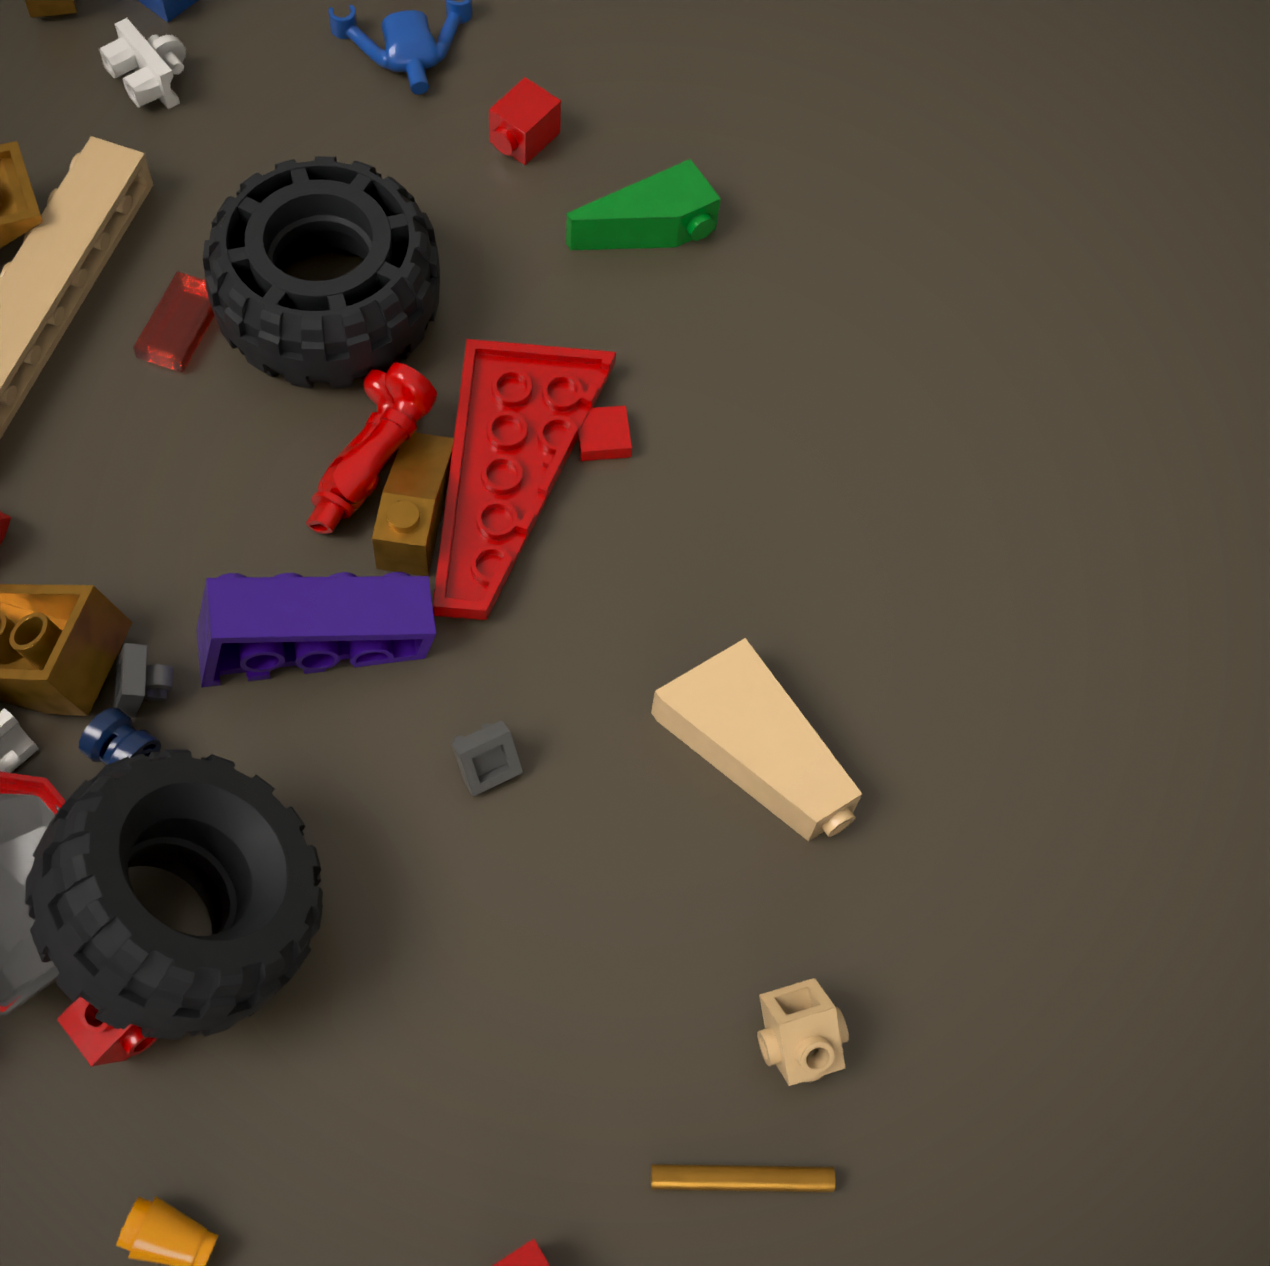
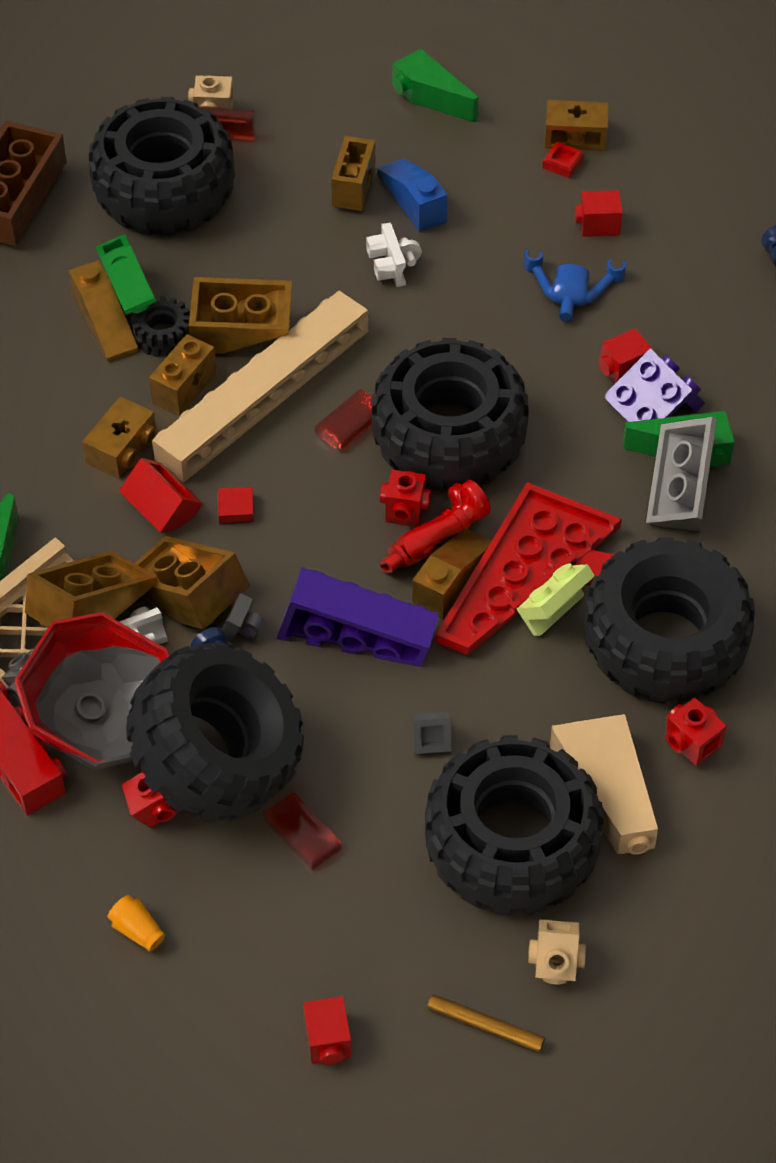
camera: 30 degrees right, 10 degrees down
none -> red tile [218,487,254,523]
none -> clear red tile [264,792,342,871]
none -> red brick [380,470,431,527]
none -> black tyre [425,735,603,915]
none -> yellowish green bracket [517,564,595,636]
none -> black tyre [585,537,755,703]
none -> bracket [605,348,705,422]
none -> light grey slope [646,417,717,532]
none -> red brick [665,697,727,766]

